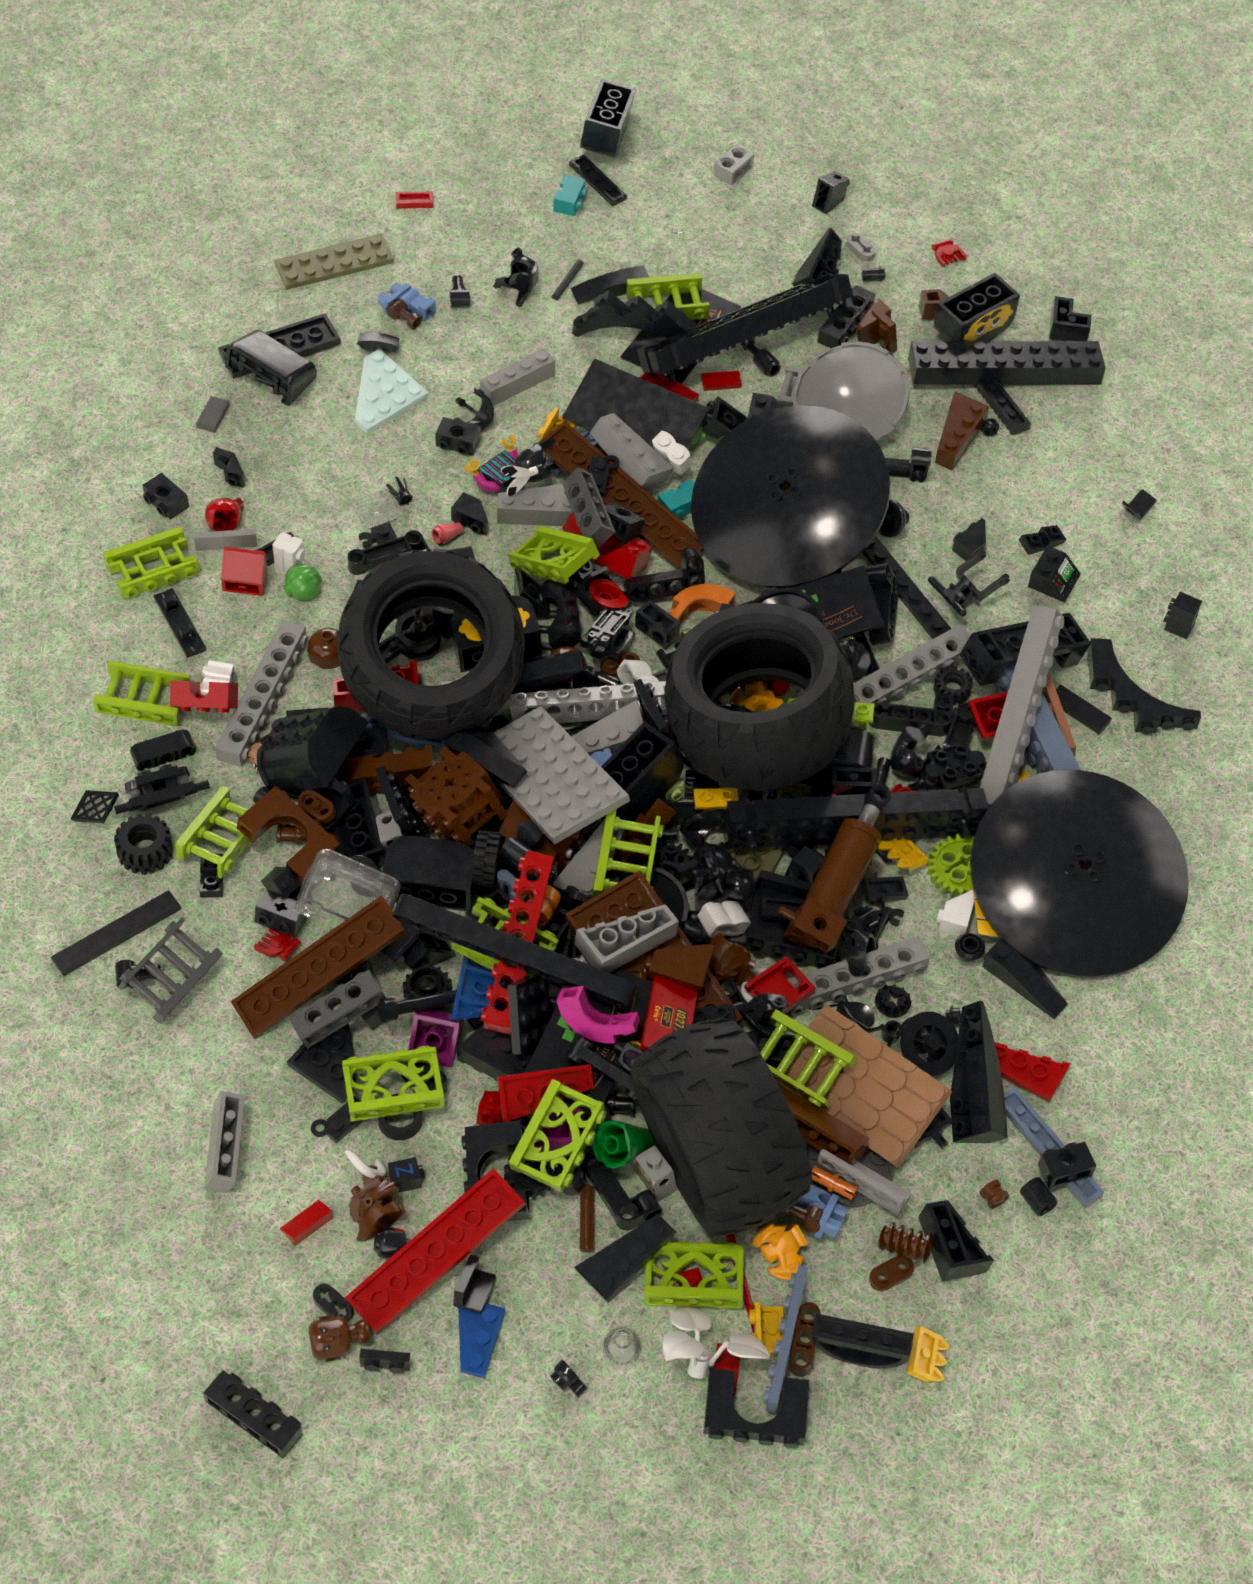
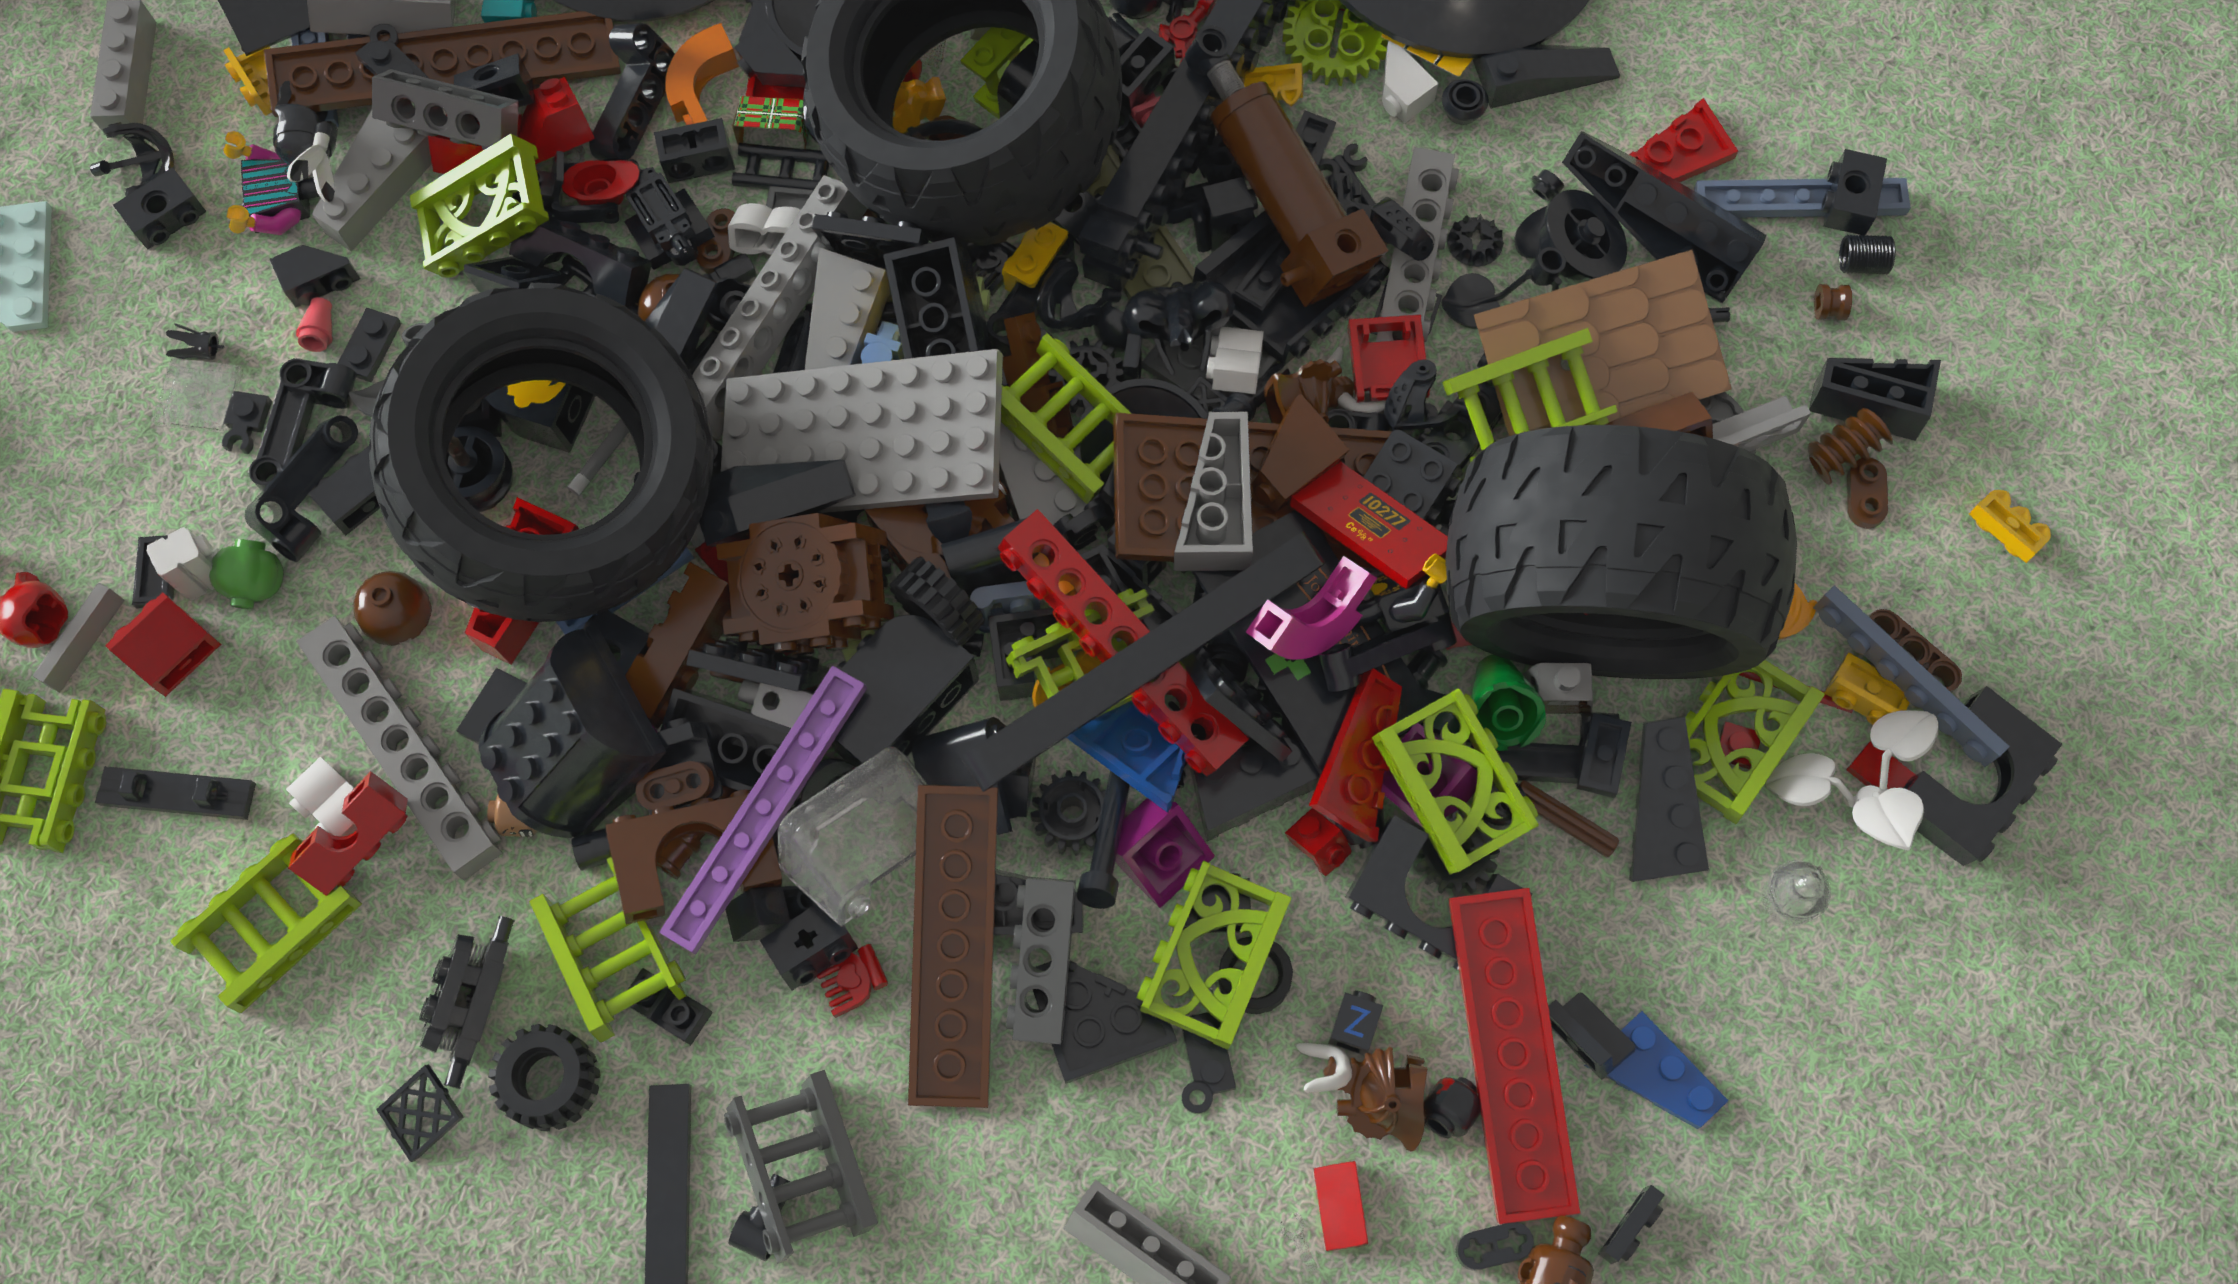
camera: 50 degrees left, 15 degrees up
black beam [130,729,196,771] -> none
black piece [550,1359,588,1397] -> none
black window [811,1313,914,1369] -> none
none -> black piece [244,415,358,562]
none -> medium lavender plate [659,665,867,955]
none -> black plate [1576,713,1632,798]

